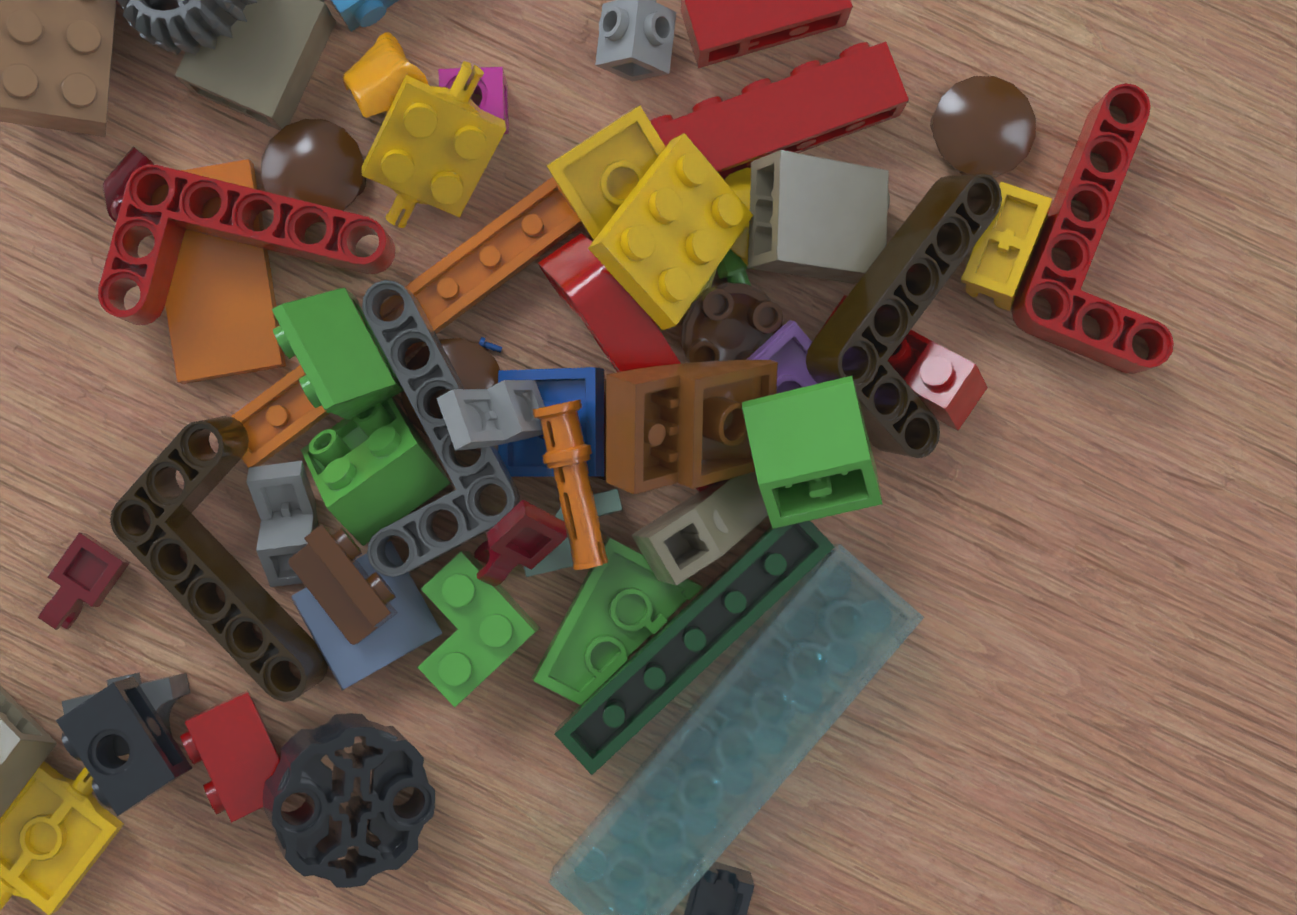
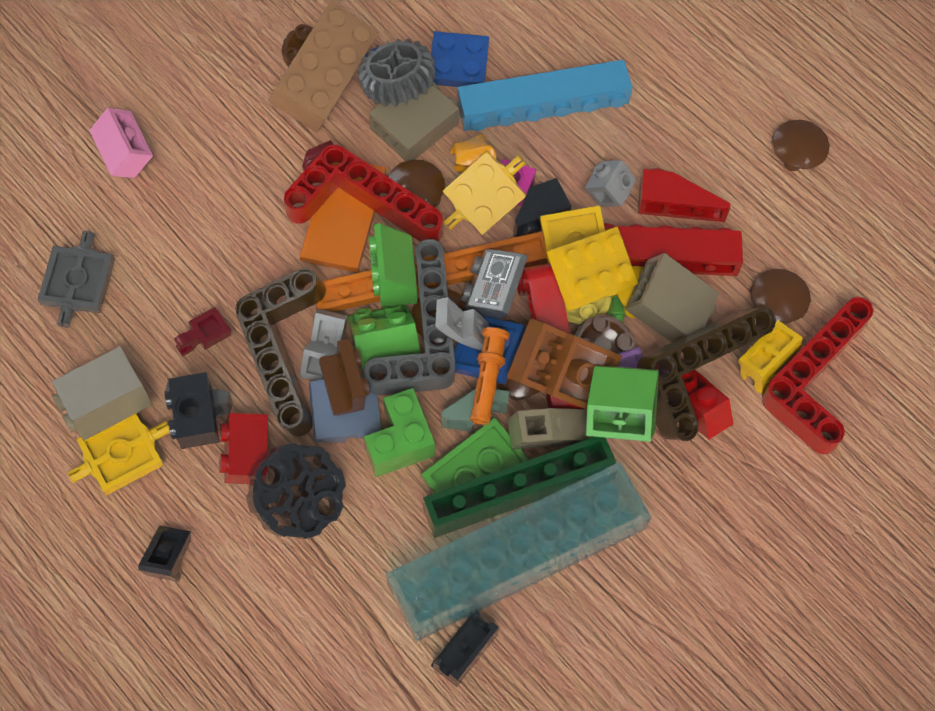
camera: 20 degrees right, 20 degrees down
dark red plate [474,500,568,587] -> none
none -> dark grey slope [460,249,528,320]
none -> black slope [513,178,572,238]

